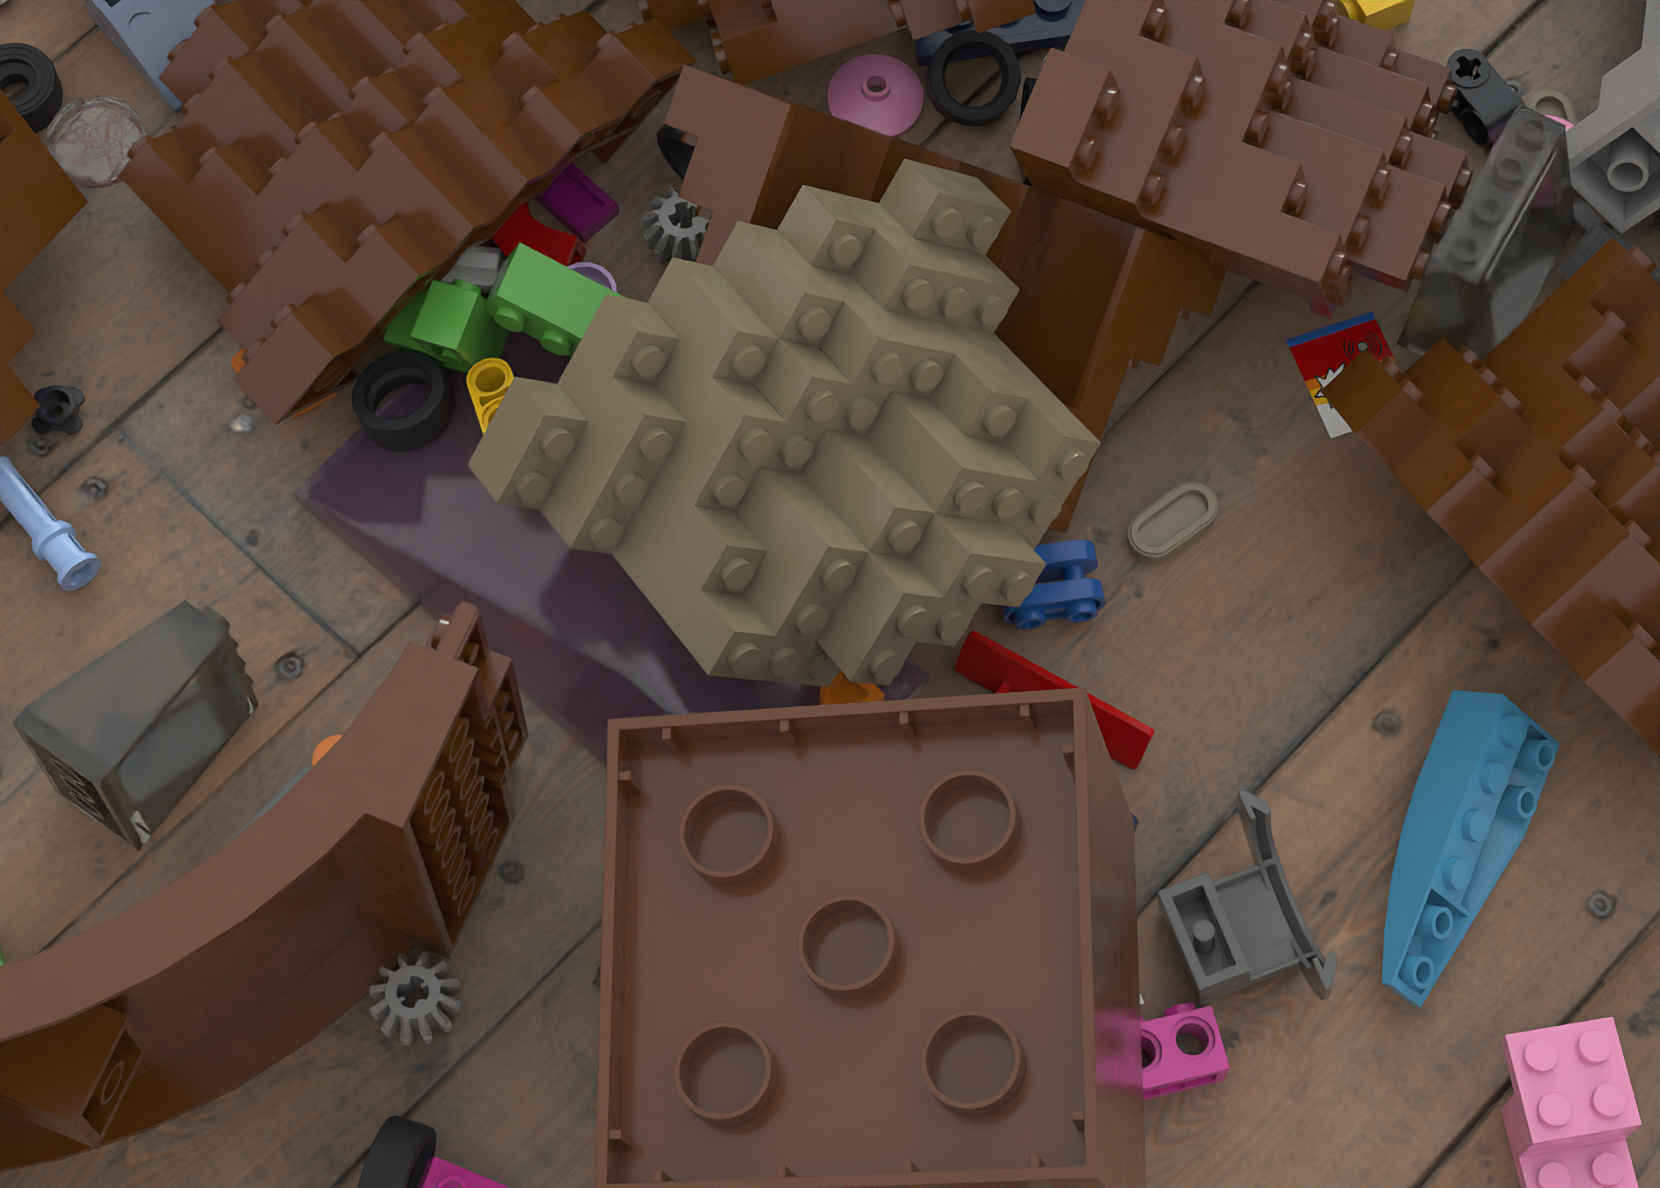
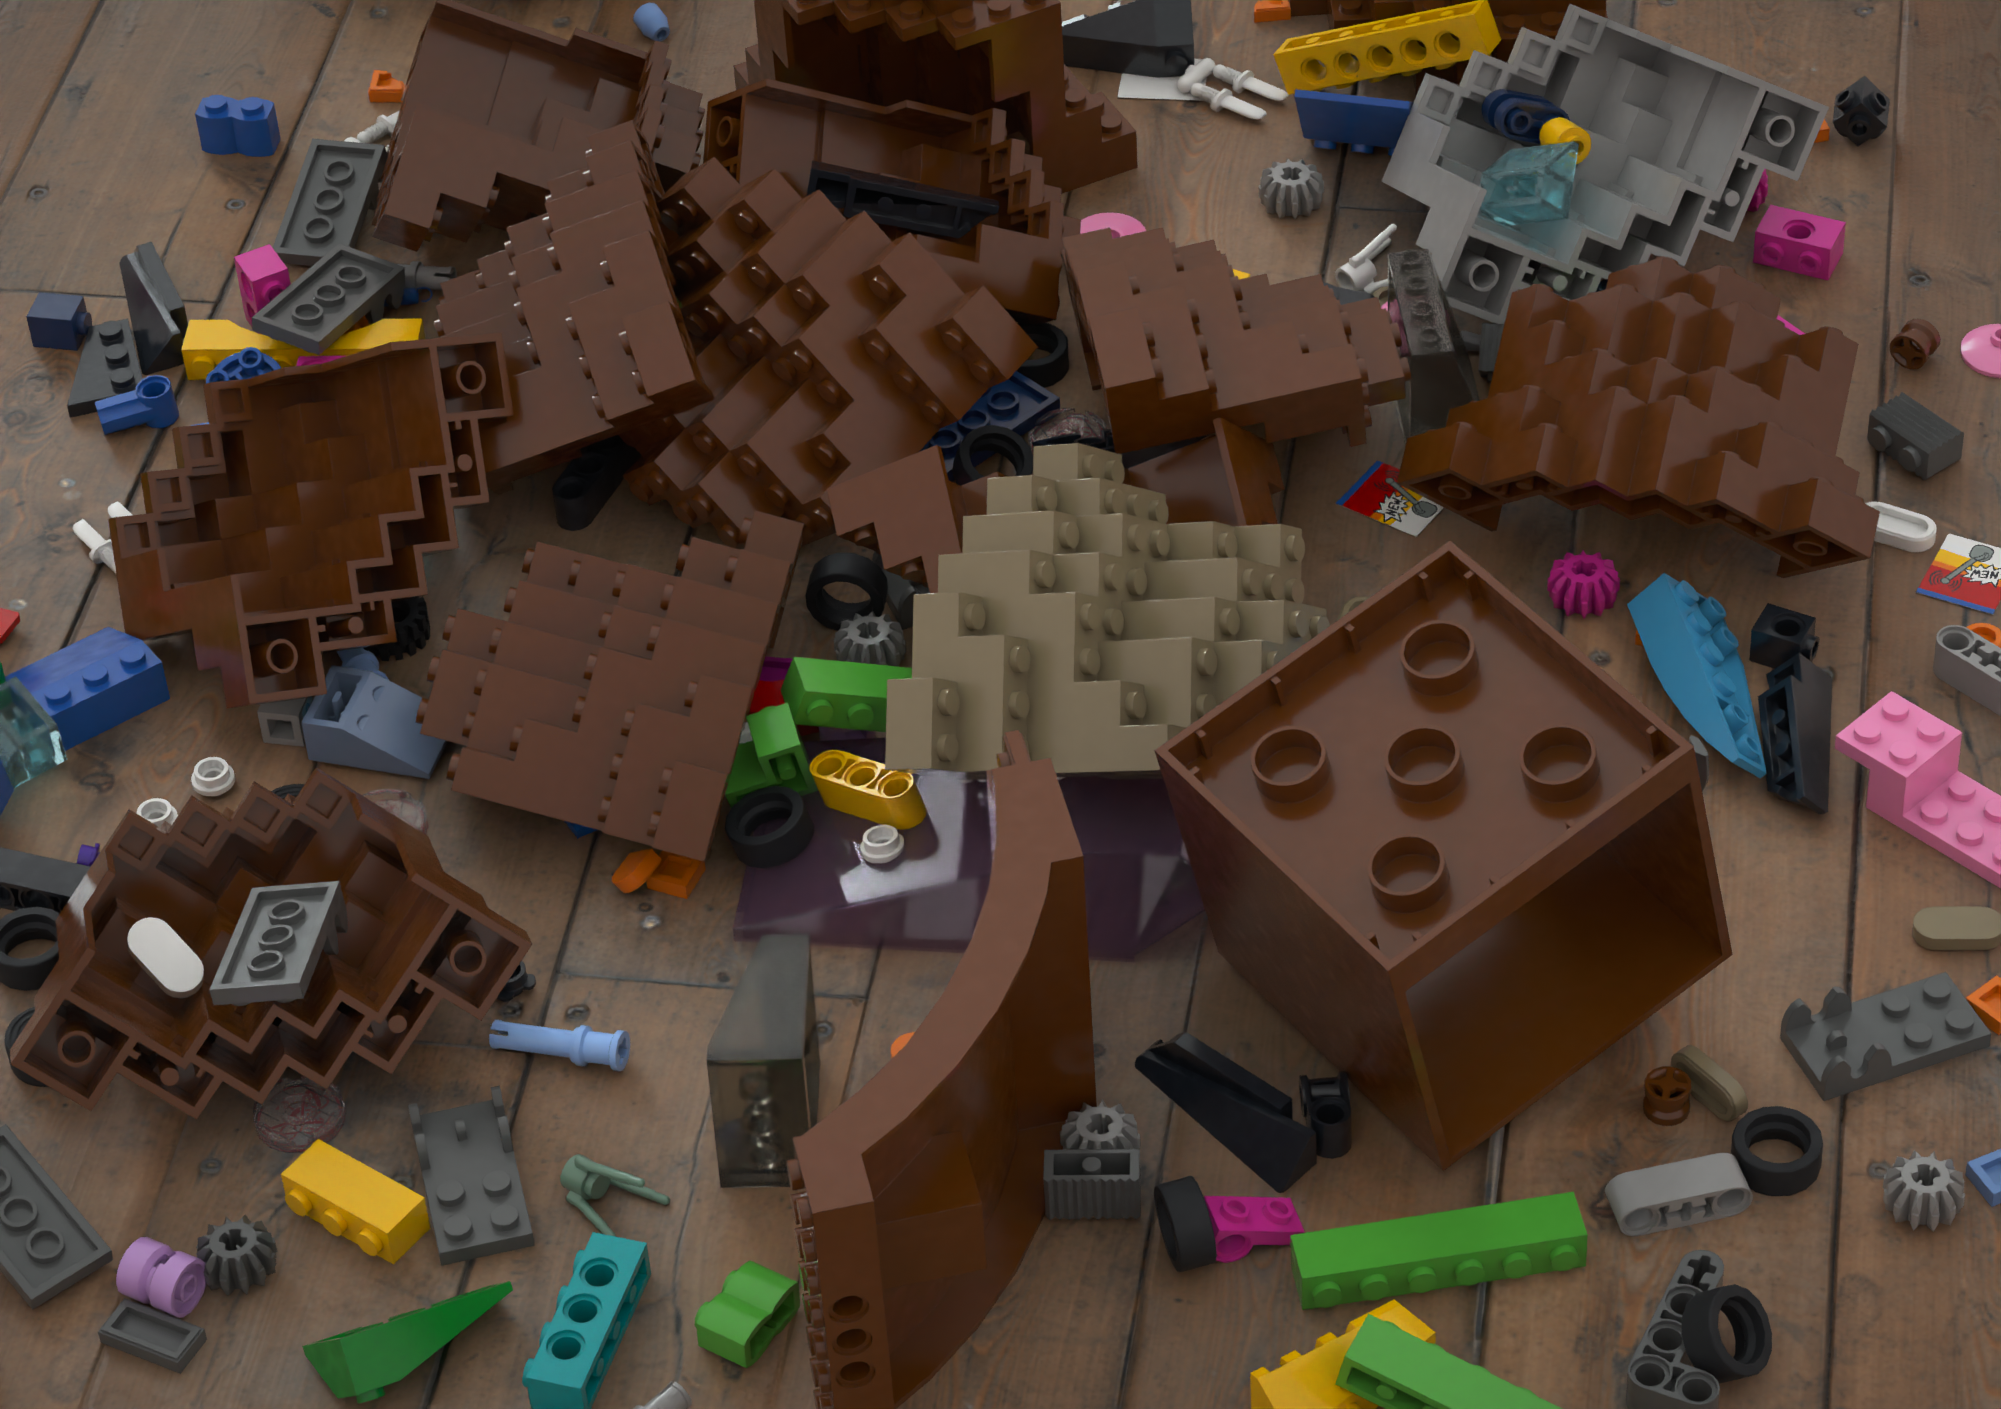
camera: 30 degrees left, 25 degrees down
none -> white plate [860,825,905,865]
none -> dark grey brick [1043,1149,1141,1220]
none -> black wedge [1135,1032,1317,1193]
none -> white plant [1335,224,1425,294]
none -> dark pink gear [1547,550,1620,619]
none -> black brick [1749,603,1820,669]
none -> black wedge [1758,653,1832,814]

